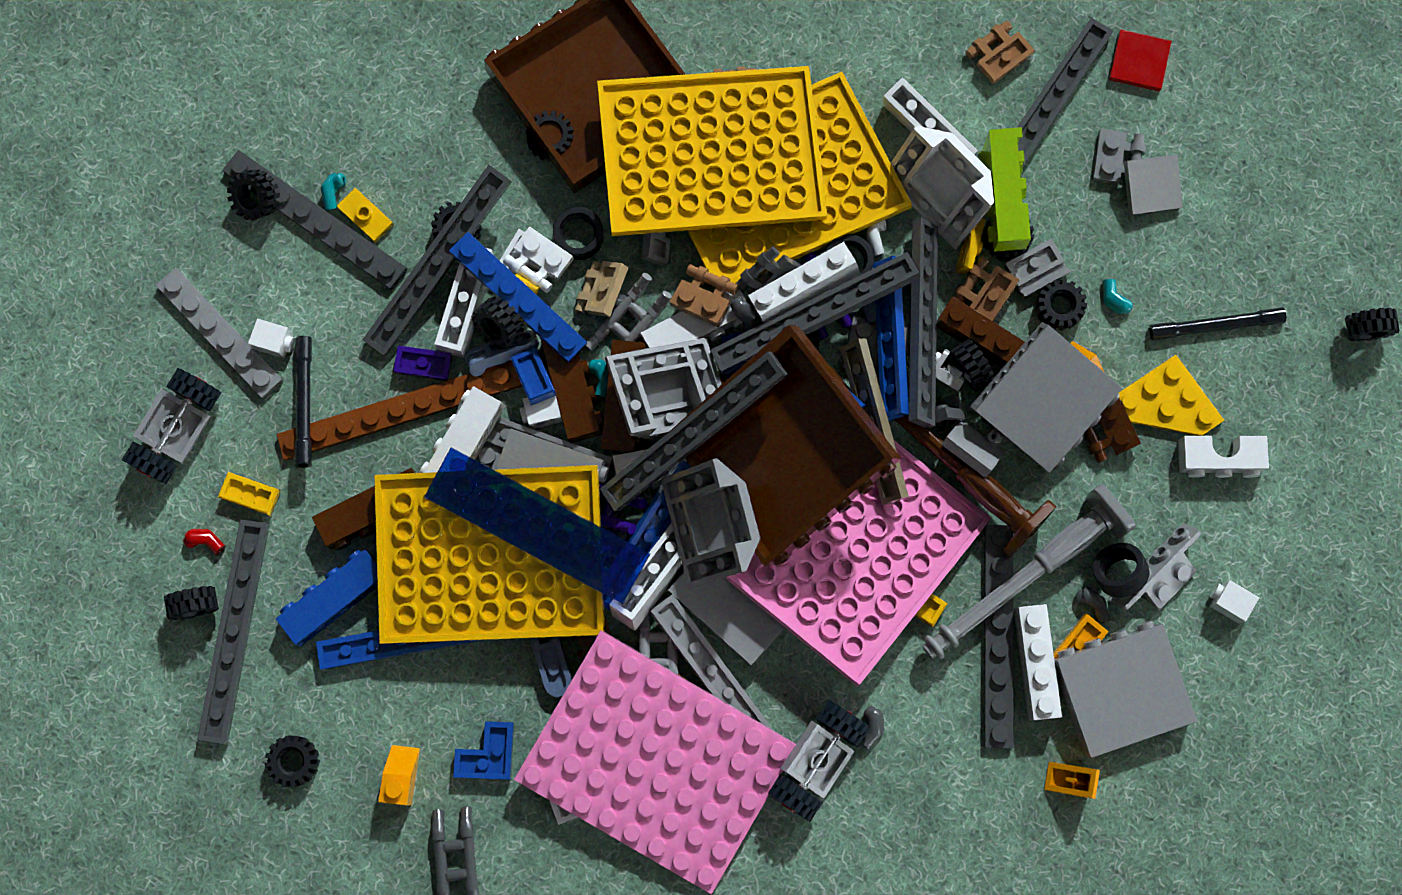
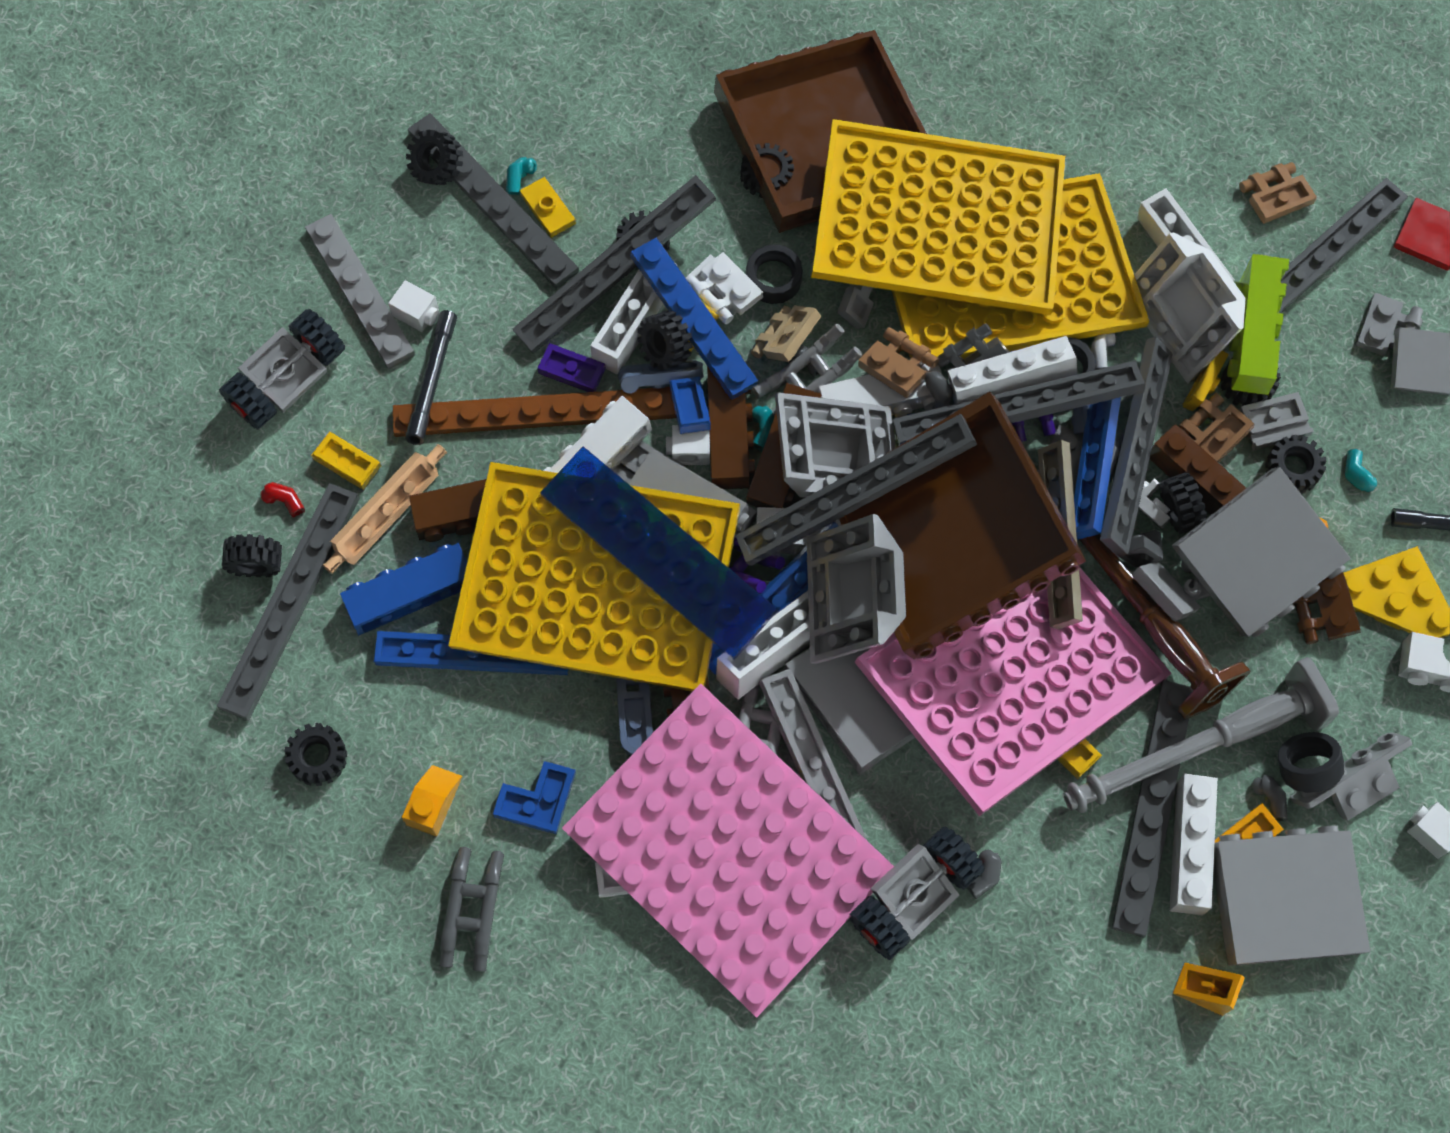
camera: 10 degrees right, 10 degrees down
none -> light nougat plate [323,444,447,574]

